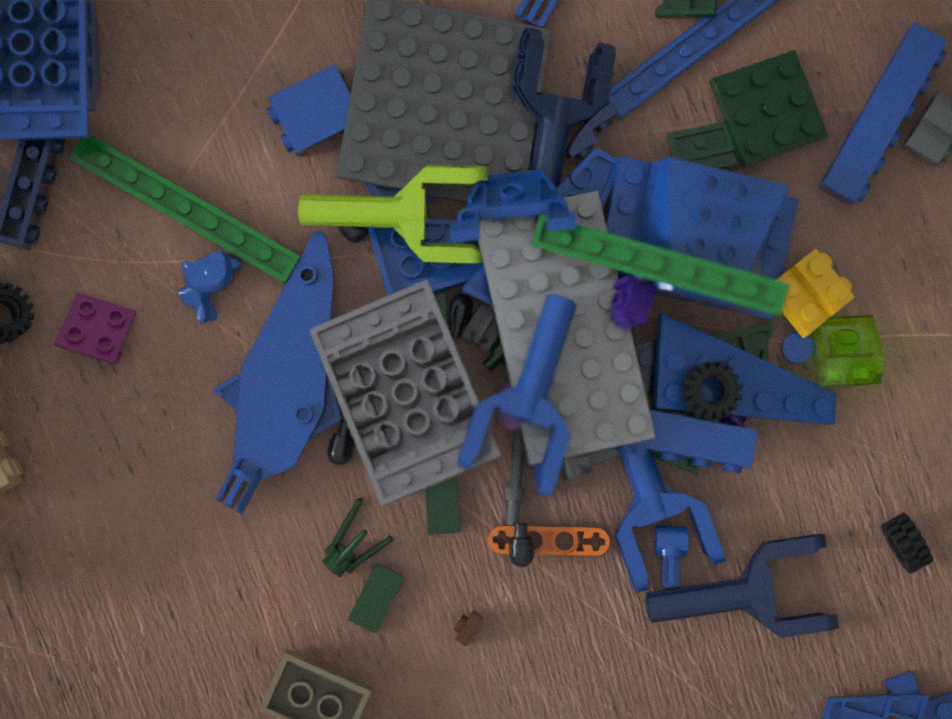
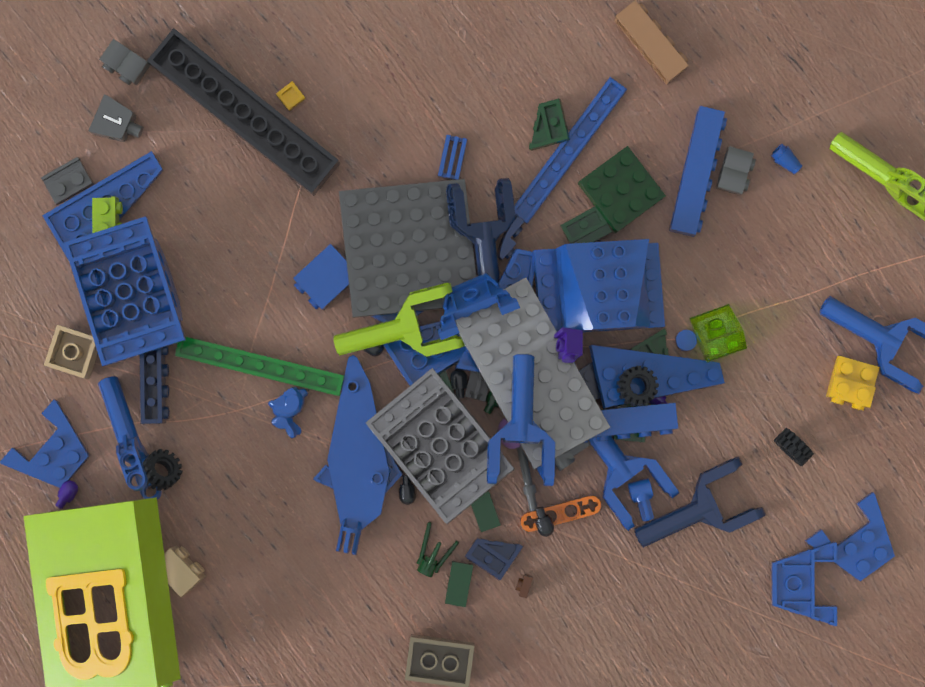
camera: 10 degrees left, 0 degrees up
magenta hinge [54,293,136,364] -> none
green plate [531,214,790,316] -> none
yellow plate [776,248,855,338] -> none
none -> dark blue wing [465,538,523,581]

